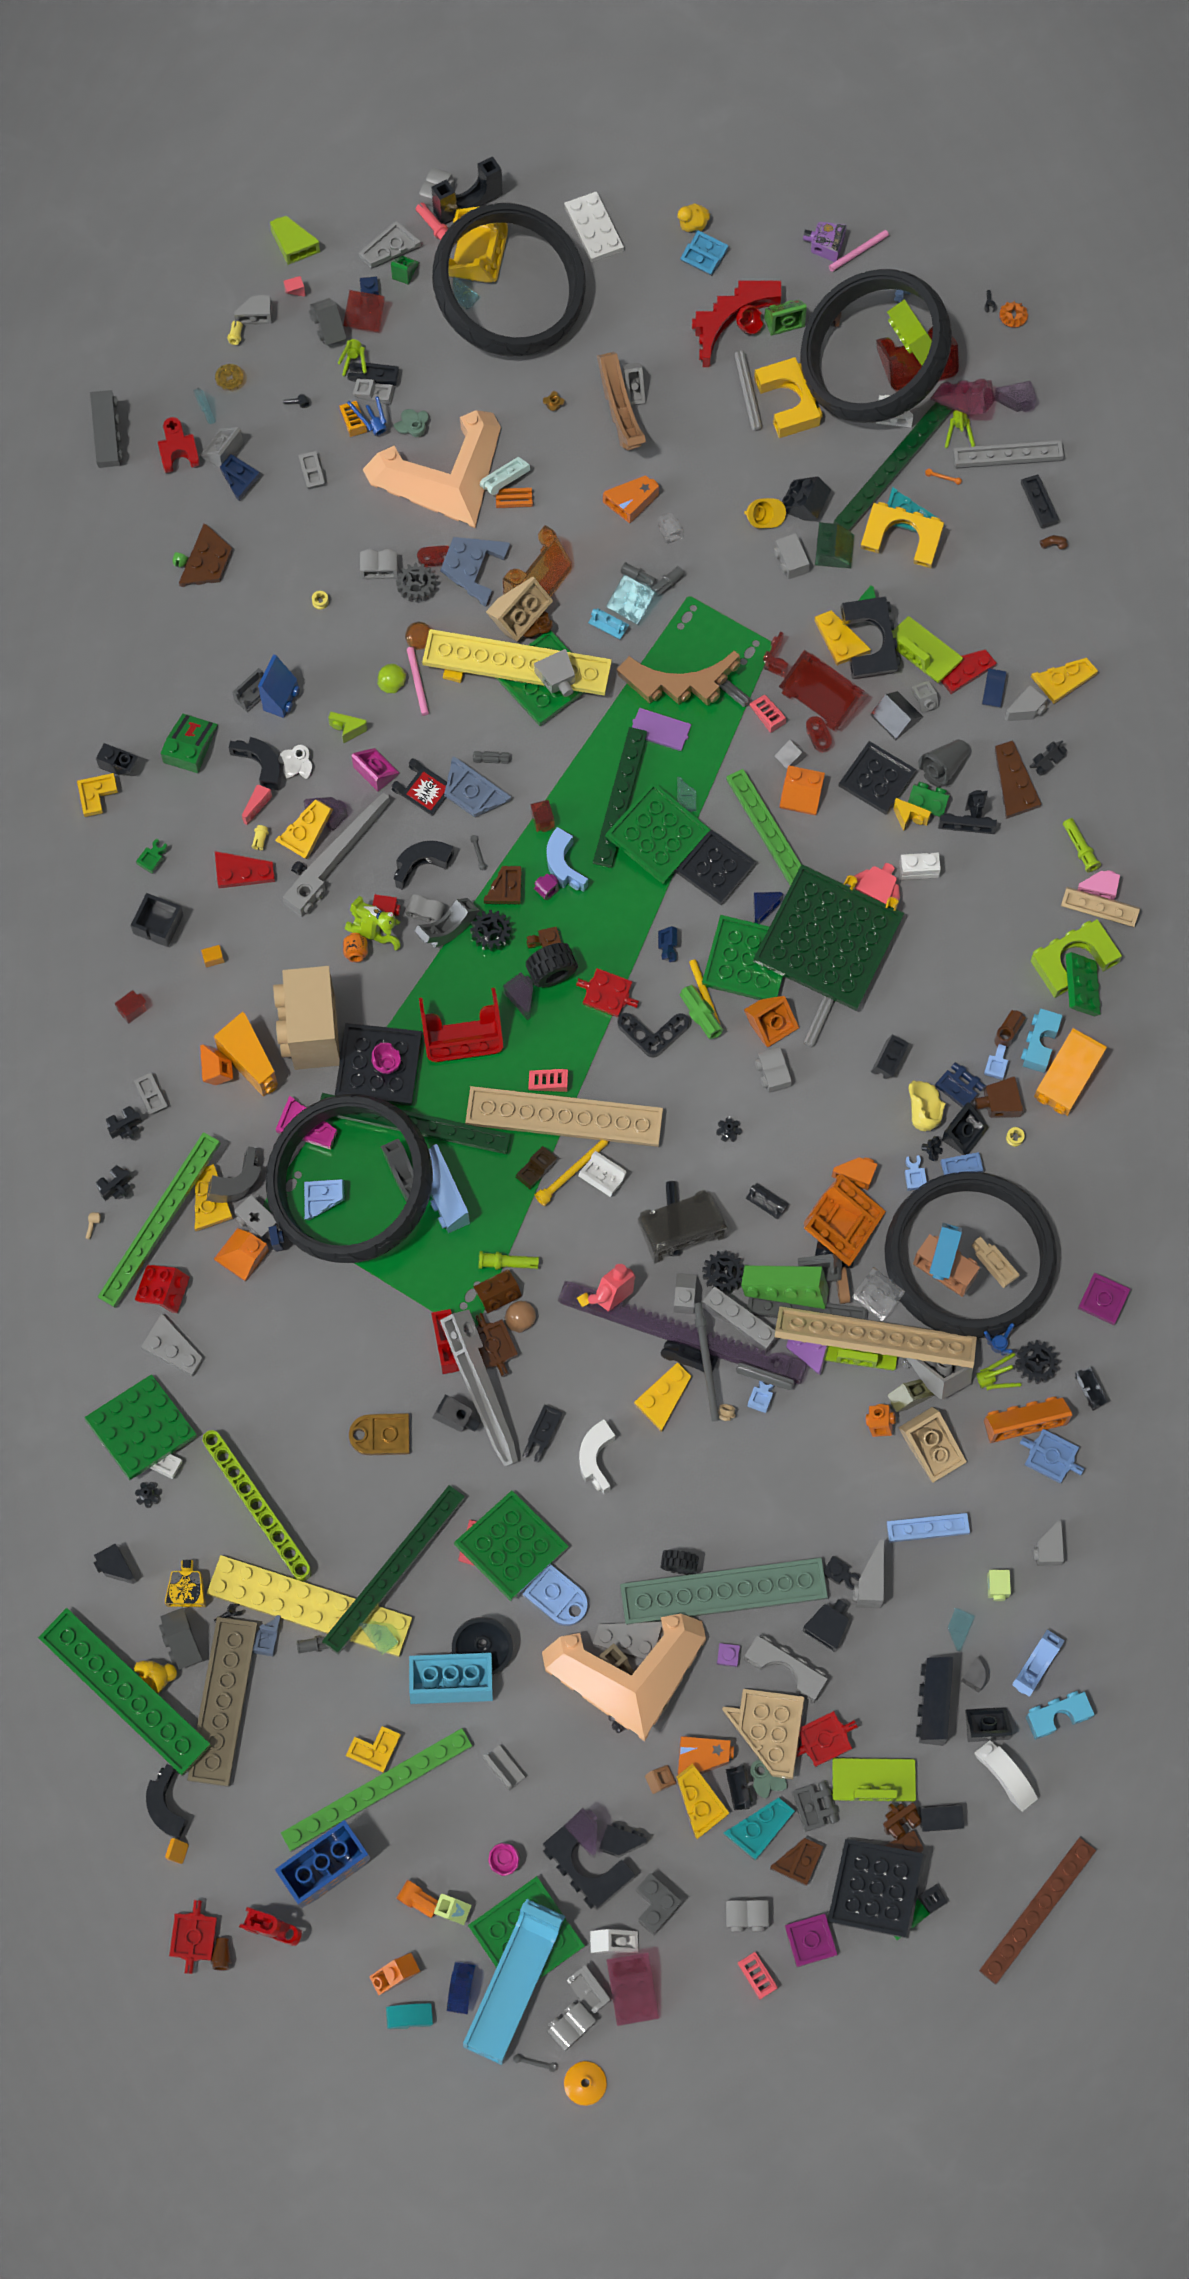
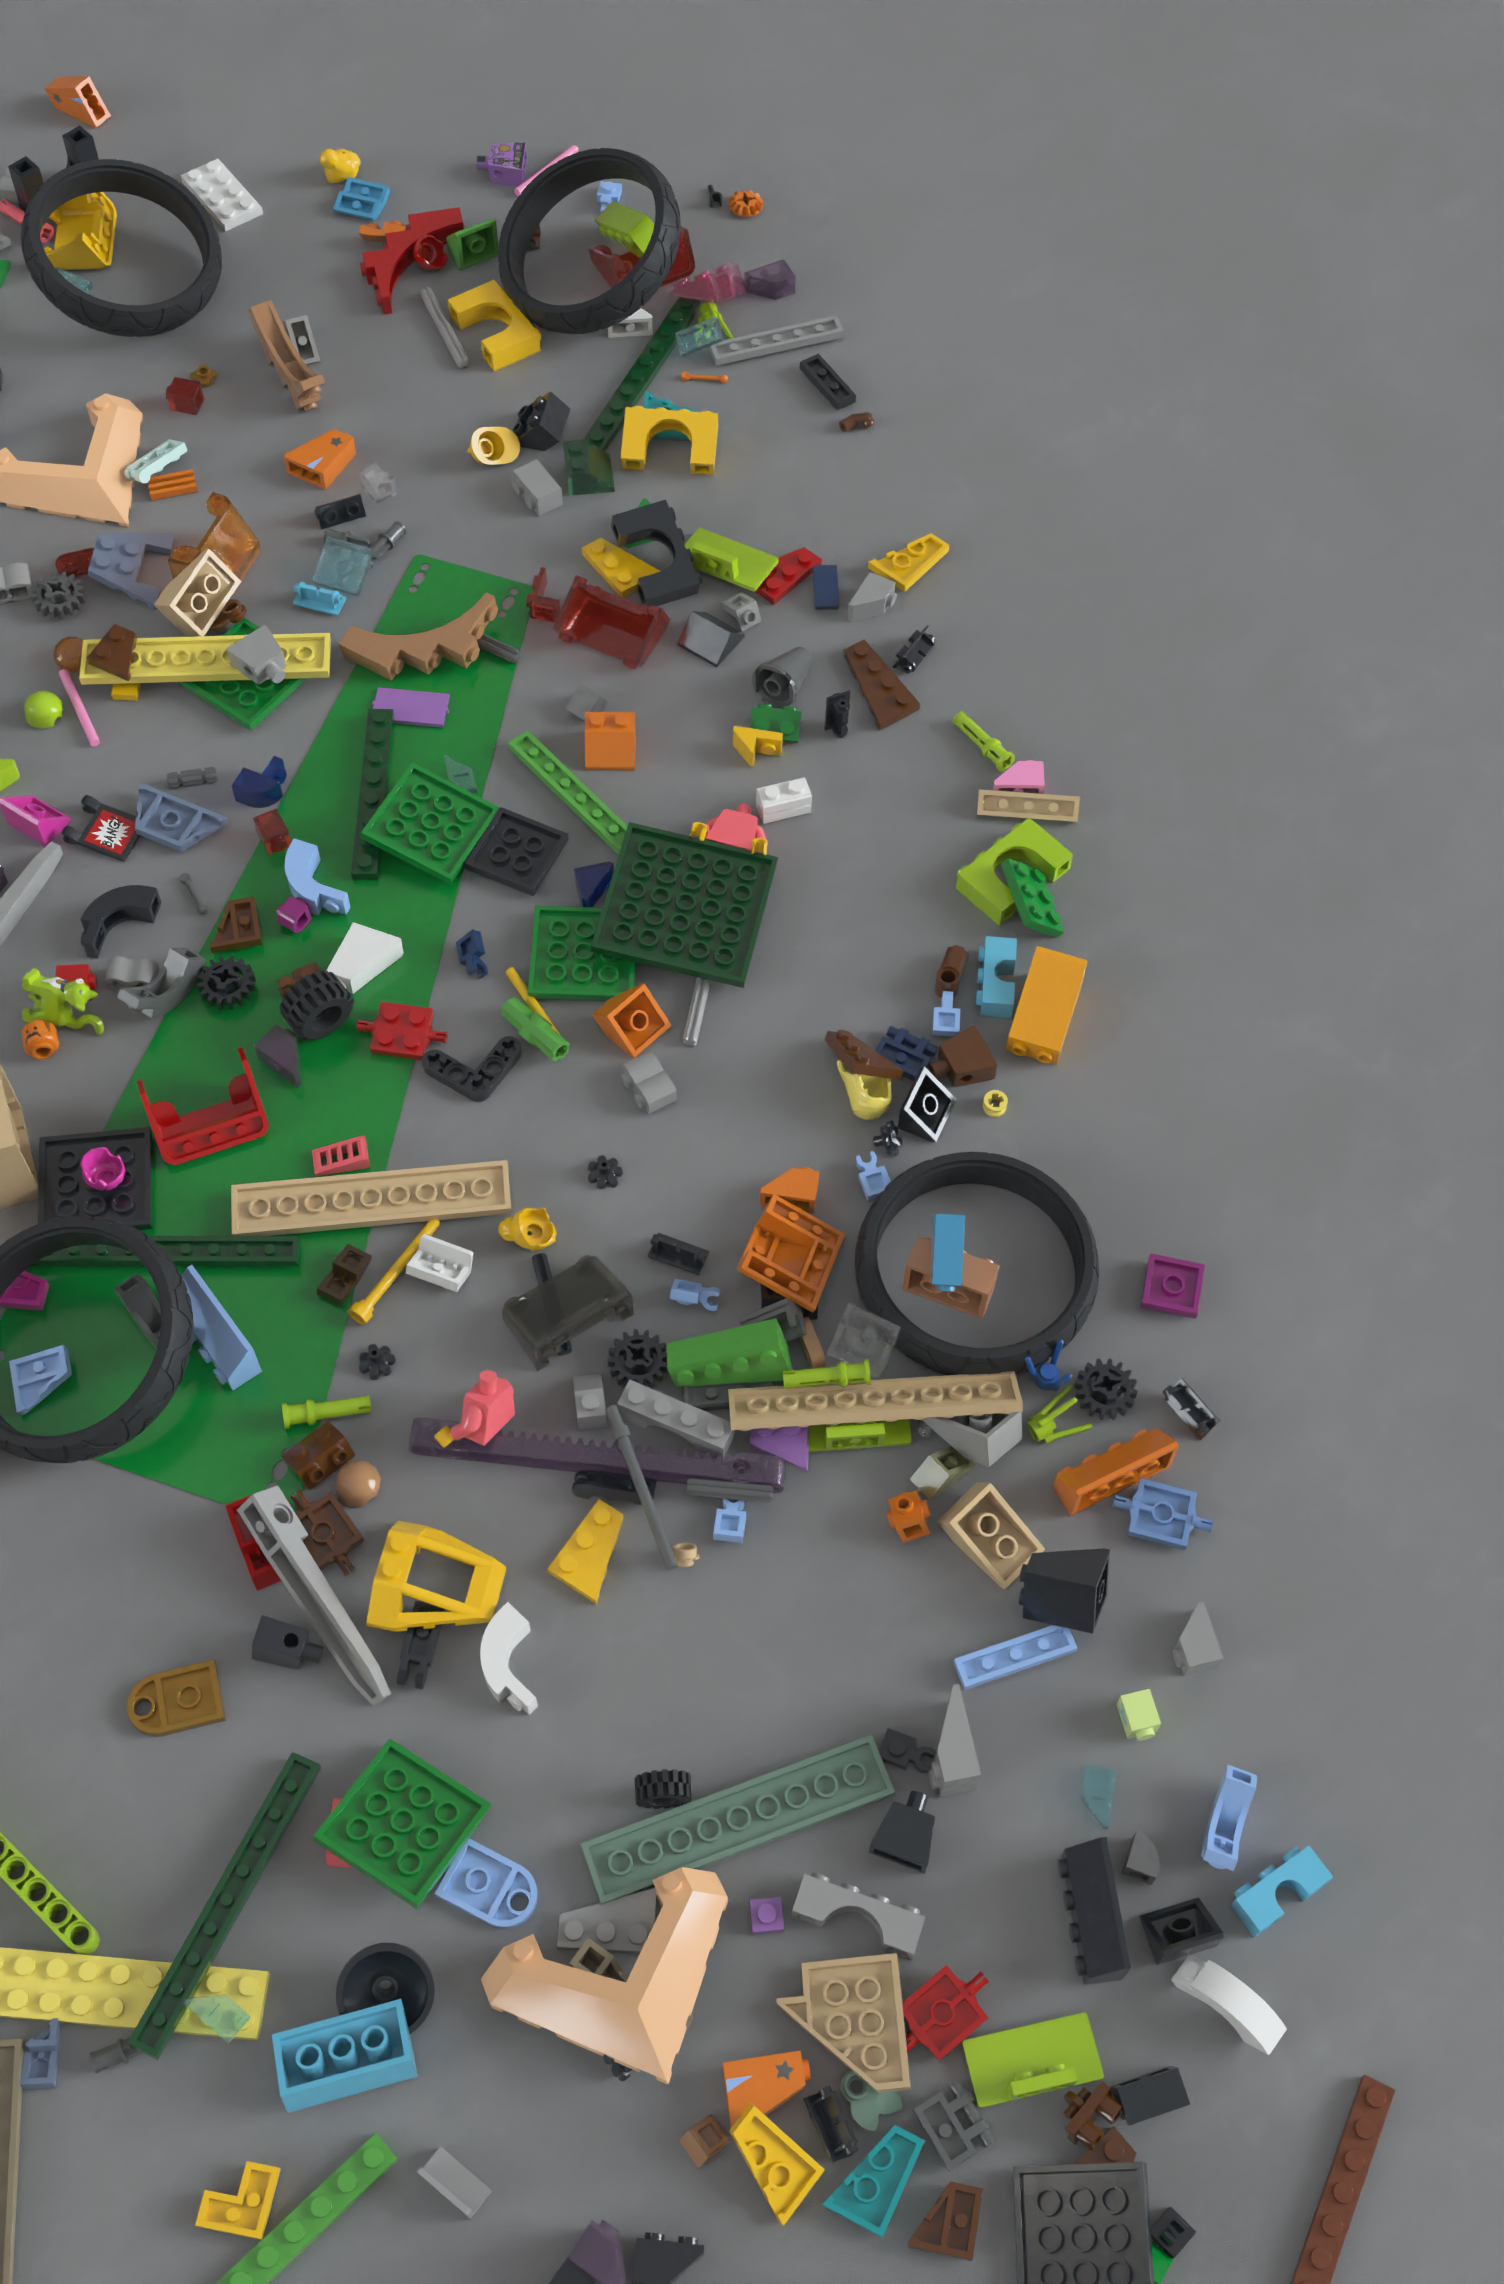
camera: 15 degrees left, 10 degrees down
sand green plate [394,409,429,437] -> none
coral slope [749,694,786,733] -> none
clear red plate [806,716,832,752] -> none
black plate [838,741,916,815] -> none
black hinge [871,1034,909,1079] -> none
black plate [938,813,997,834] -> none
medium blue plate [940,1152,983,1175] -> none
tan hinge [971,1237,1020,1288] -> none
none -> orange slope [44,76,111,127]
none -> reddish brown wing [86,624,137,681]
none -> clear red brick [166,377,205,415]
none -> clear blue brick [232,756,287,808]
none -> black hinge [314,494,366,530]
none -> white slope [326,922,404,994]
none -> orange slope [359,220,407,242]
none -> black plant [359,1344,396,1380]
none -> yellow windscreen [366,1521,506,1632]
none -> yellow piece [498,1208,557,1252]
none -> light blue plate [670,1279,721,1311]
none -> clear light blue plate [676,317,723,357]
none -> lime pin [783,1359,871,1389]
none -> reddish brown wing [825,1029,904,1080]
none -> black slope [1019,1548,1110,1634]

